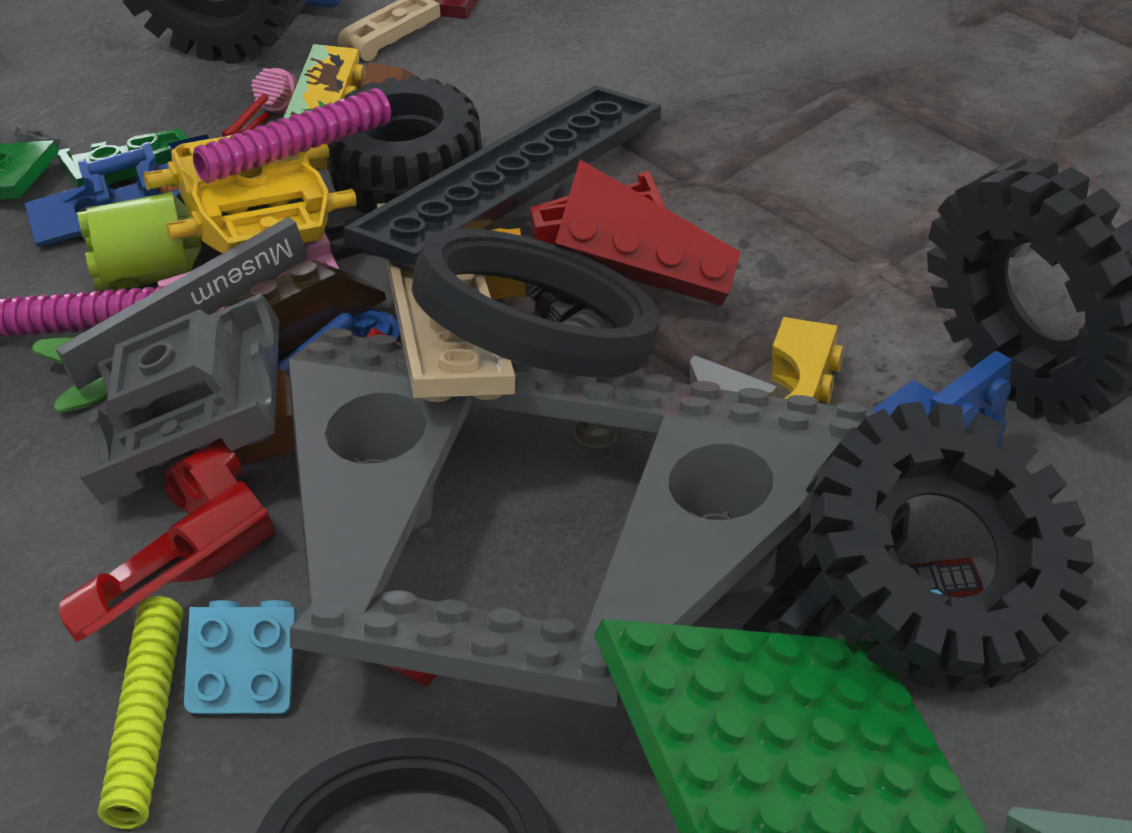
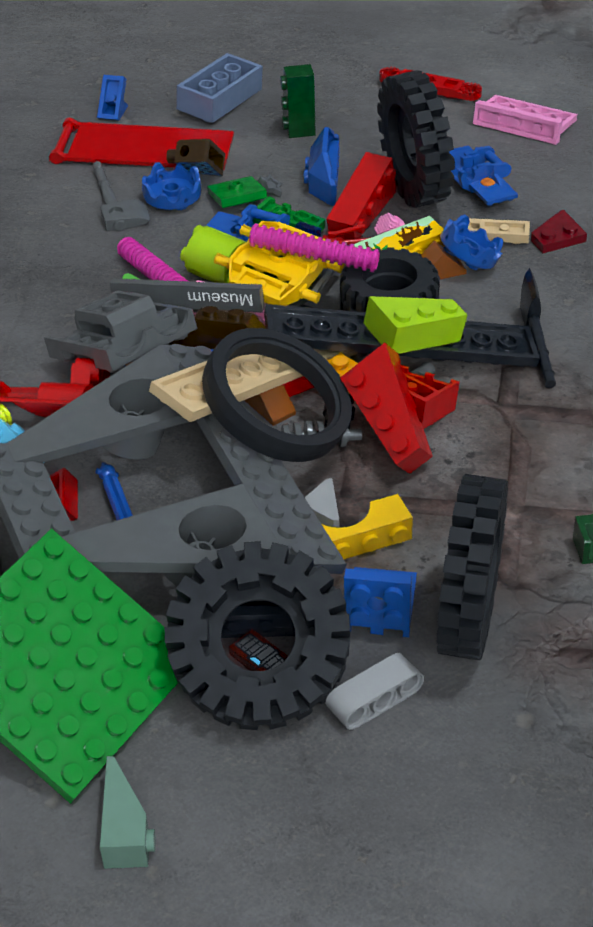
camera: 50 degrees right, 0 degrees up
none -> blue wheel [95,462,133,520]
none -> blue wedge [304,127,340,206]
none -> light grey beam [325,653,424,730]
none -> red wedge [326,152,396,239]
none -> lime wedge [363,296,467,354]
none -> blue plate [440,215,504,270]
none -> black piece [520,268,556,388]

